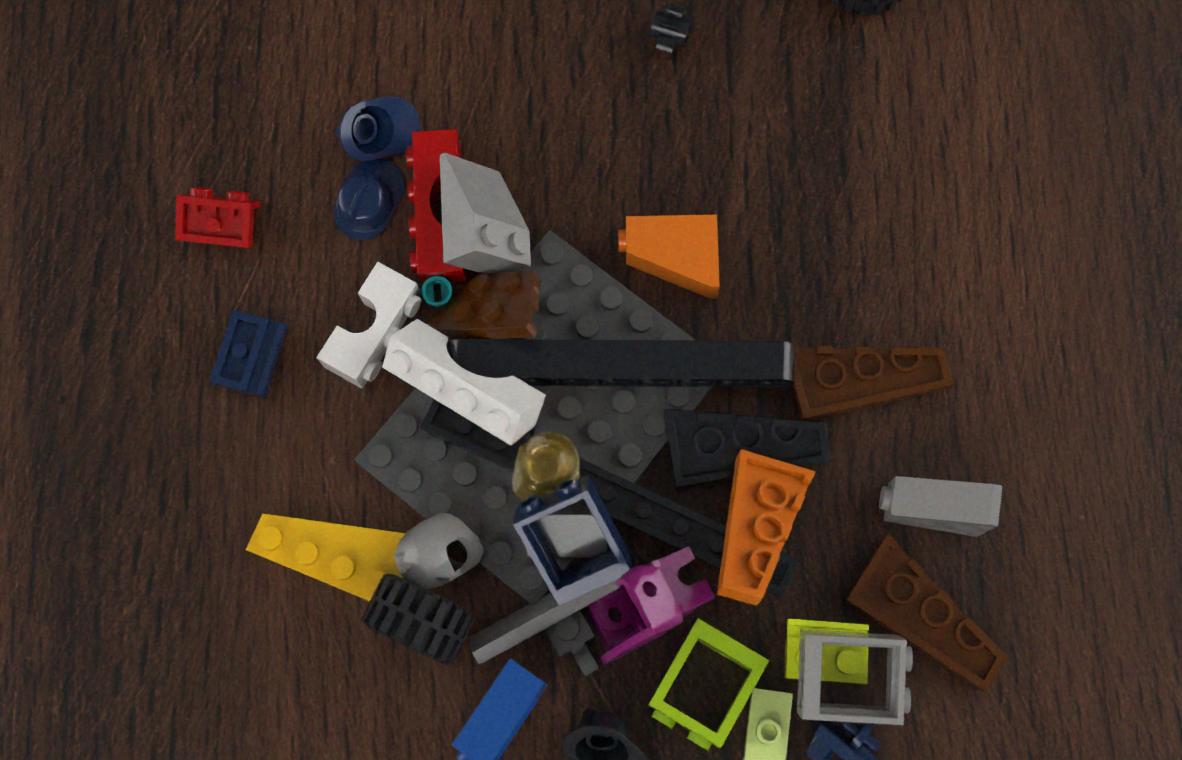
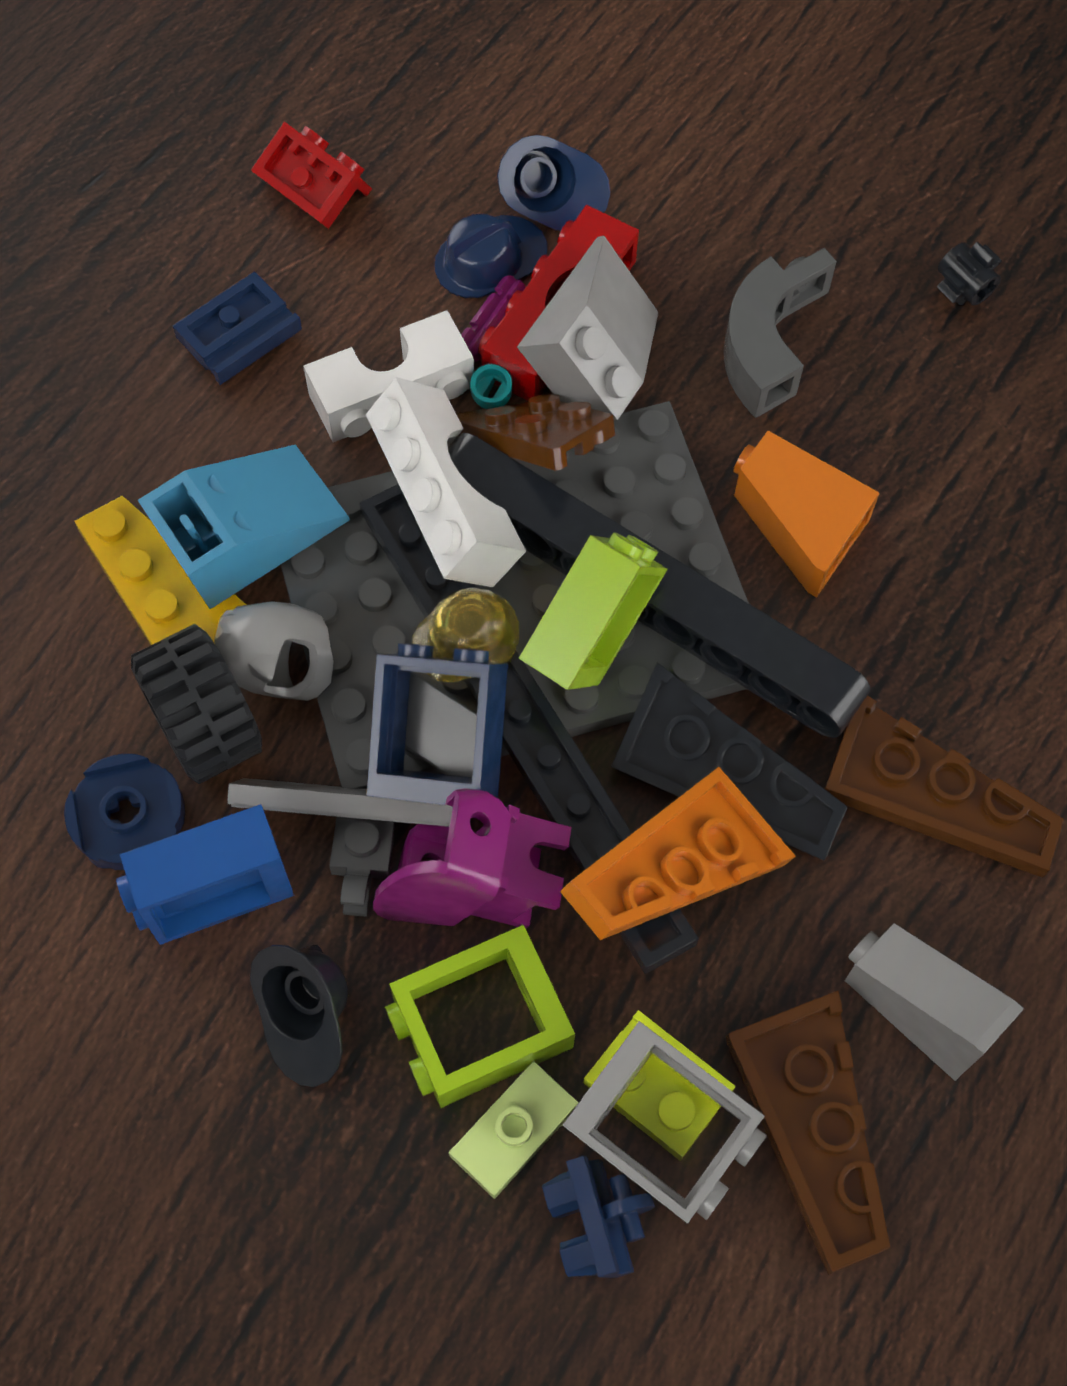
camera: 30 degrees right, 10 degrees down
none -> dark blue plate [64,754,185,870]
none -> dark azure slope [138,445,350,609]
none -> magenta axle [461,275,526,363]
none -> lime window [519,532,668,690]
none -> dark grey arch [724,248,837,418]

